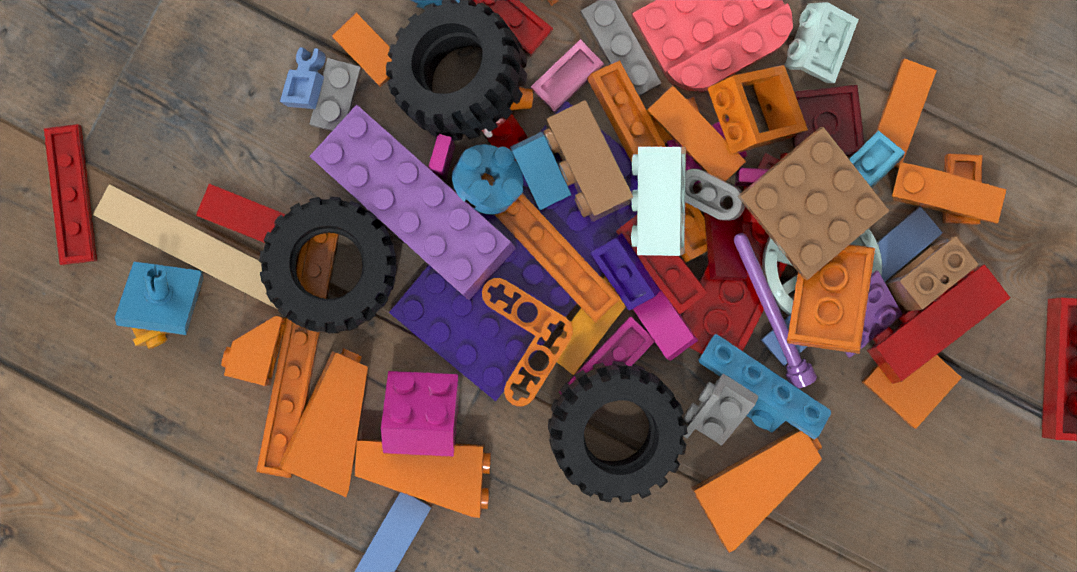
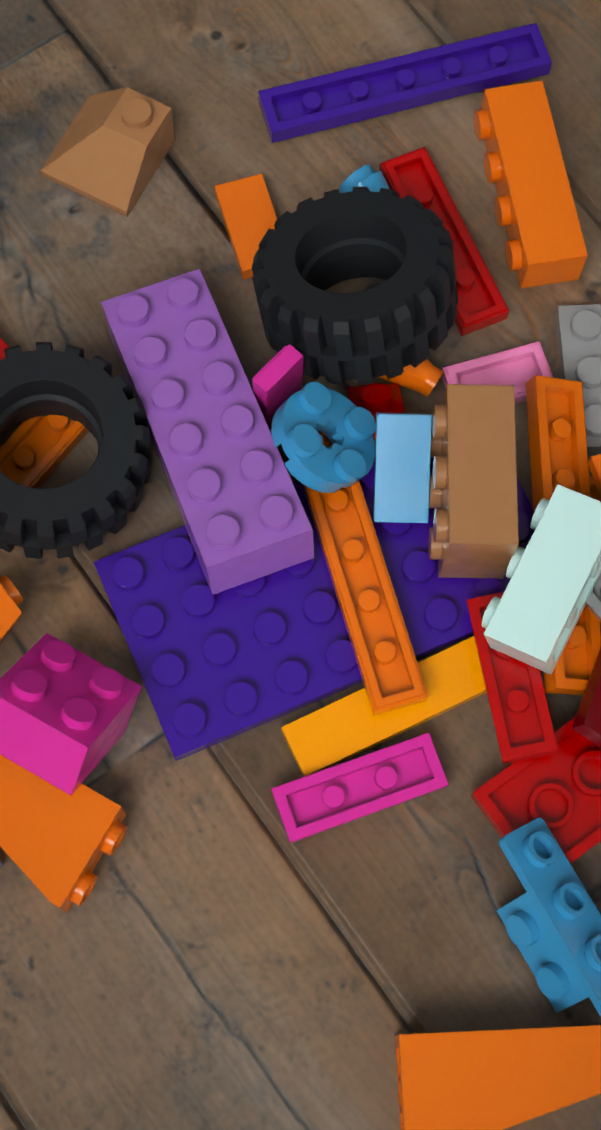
camera: 20 degrees right, 15 degrees down
medium blue plate [280,47,326,109] -> none
light grey plate [309,58,362,131] -> none
orange beam [482,278,573,407] -> none
black tyre [548,361,688,503] -> none
dark purple plate [591,233,660,310] -> none
dark pink tile [633,287,698,361] -> none
light grey bracket [683,374,759,445] -> none
none -> medium nougat slope [40,87,175,217]

